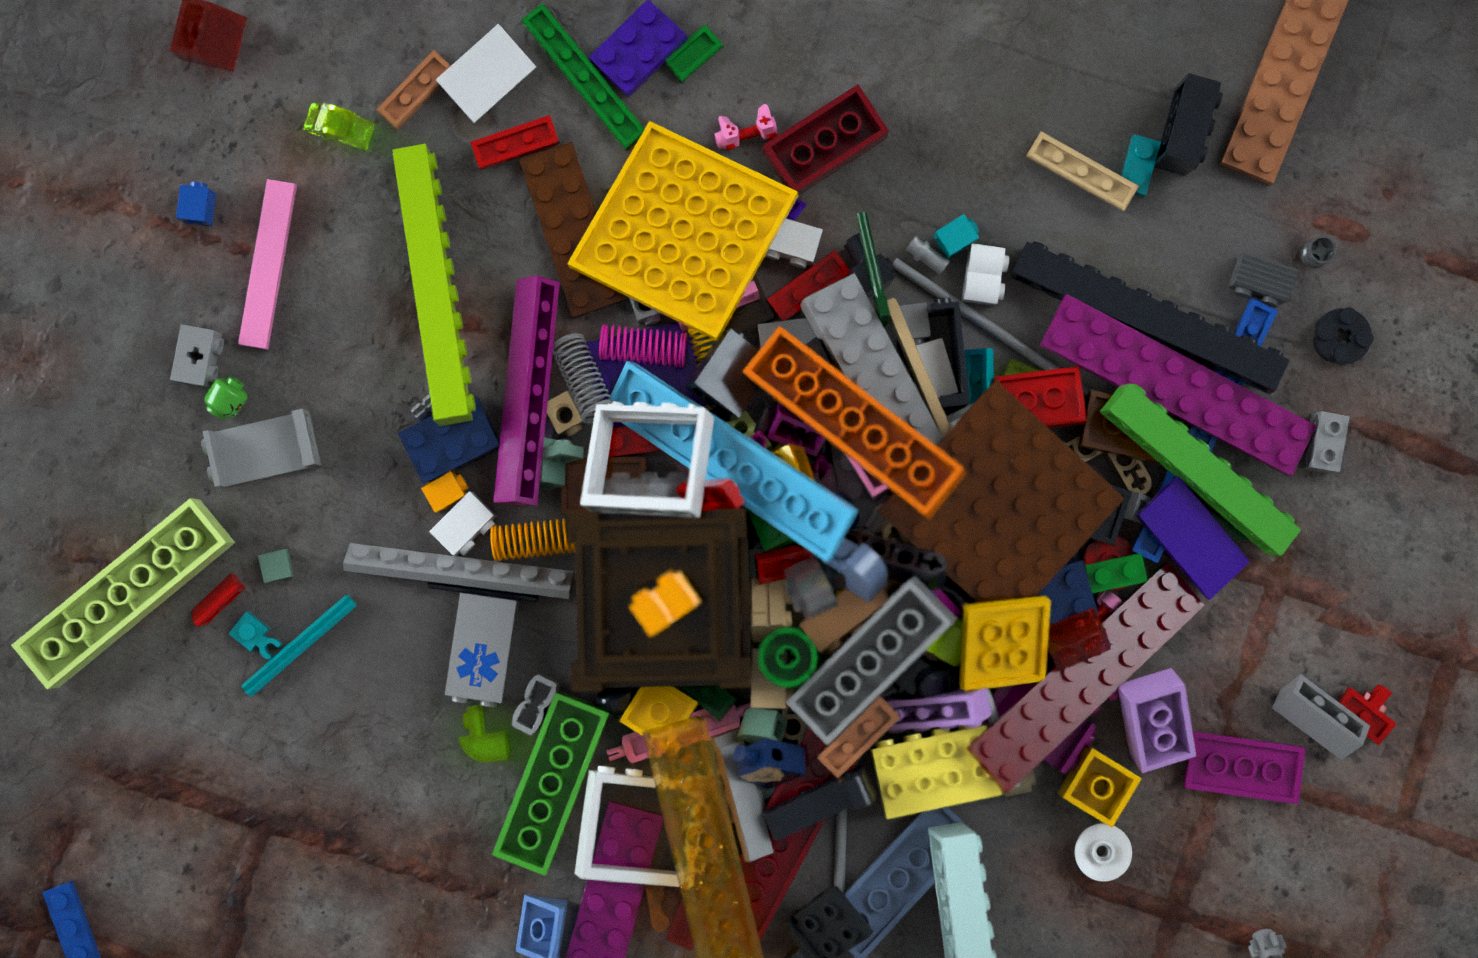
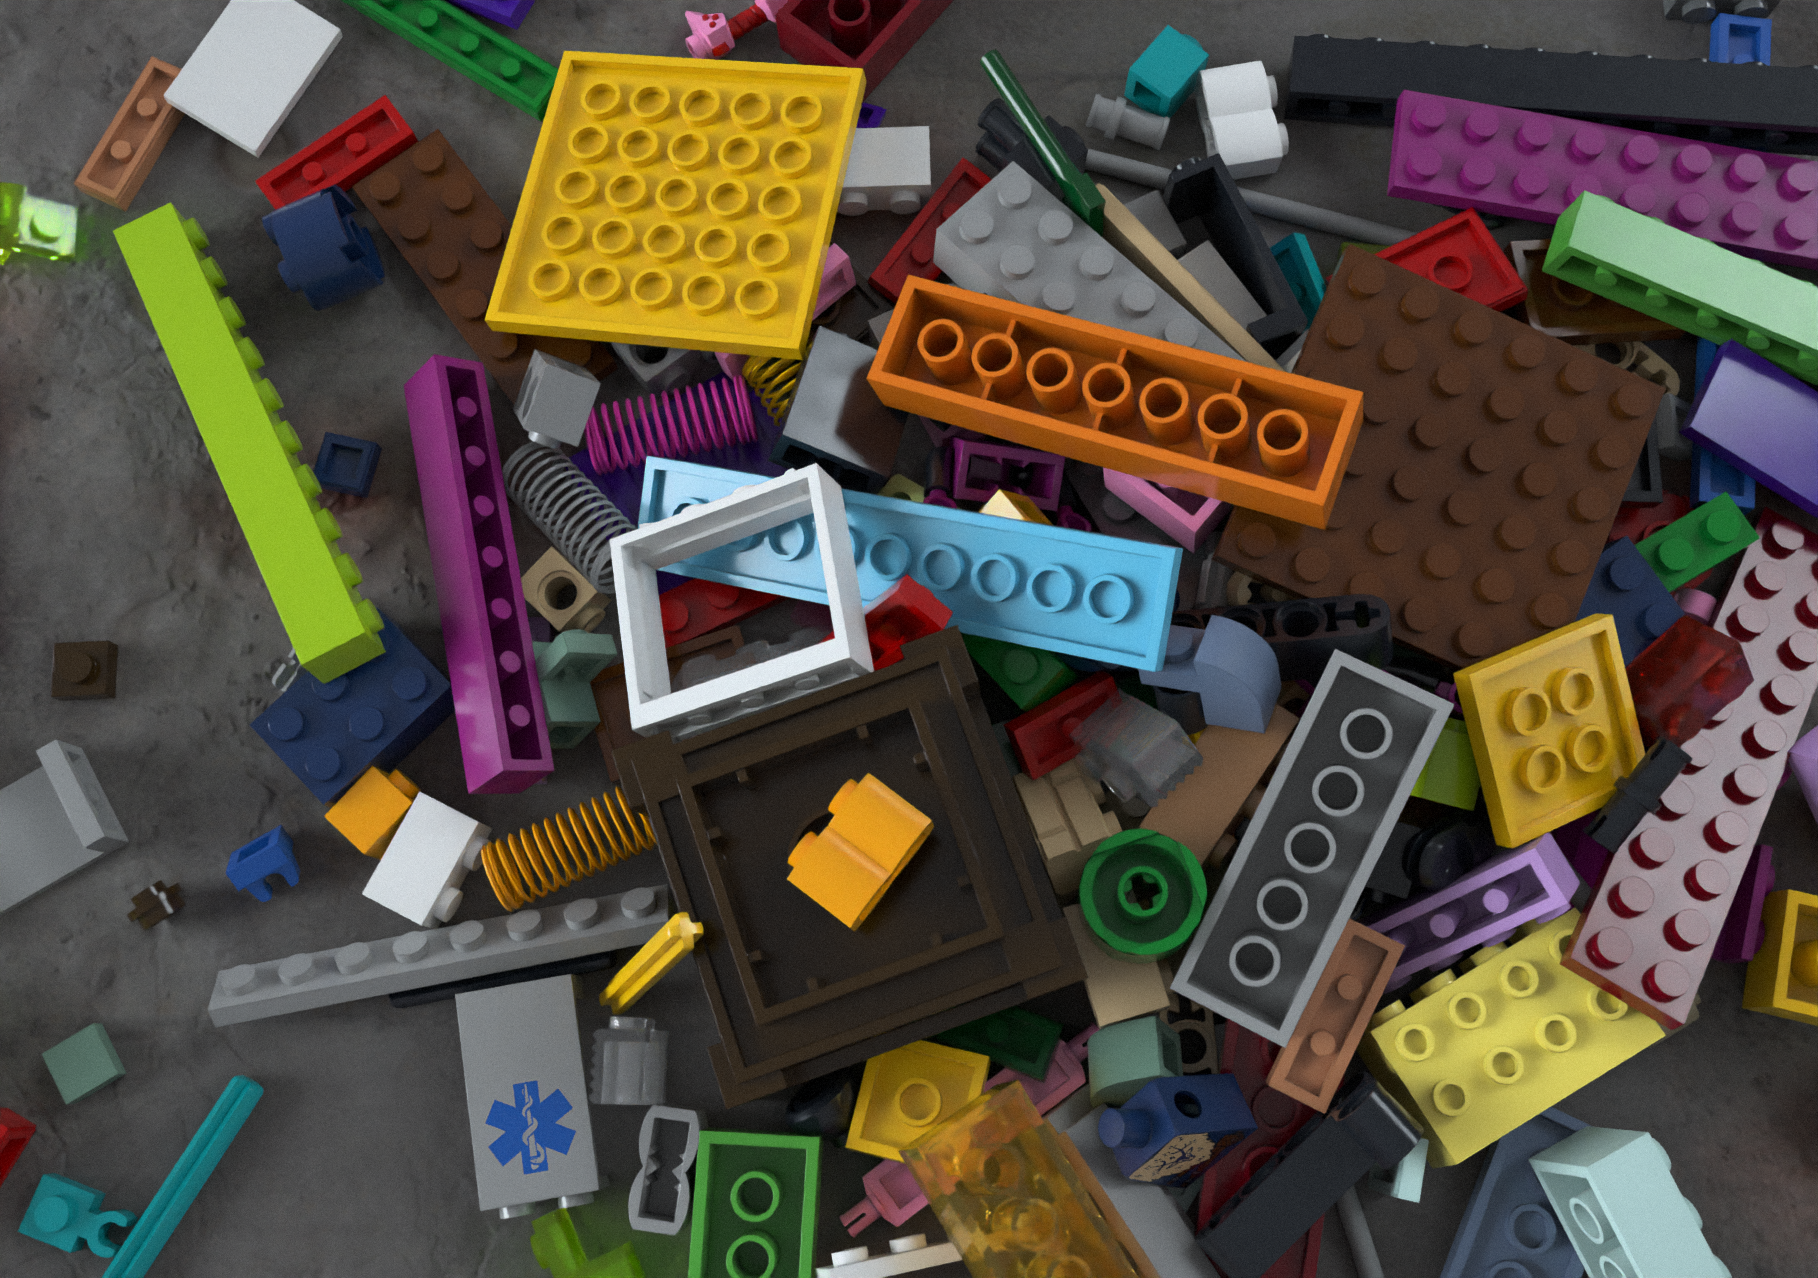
camera: 15 degrees left, 10 degrees down
none -> dark brown plate [51,640,118,701]
none -> dark brown plate [126,880,186,931]
none -> blue tile [226,825,300,902]
none -> dark blue brick [262,184,385,311]
none -> dark blue tile [313,432,382,498]
none -> light grey brick [513,349,601,449]
none -> clear brick [588,1017,669,1105]
none -> yellow axle [599,912,704,1015]
none -> light aqua tile [1367,1138,1429,1203]
none -> black pin [1582,735,1693,854]

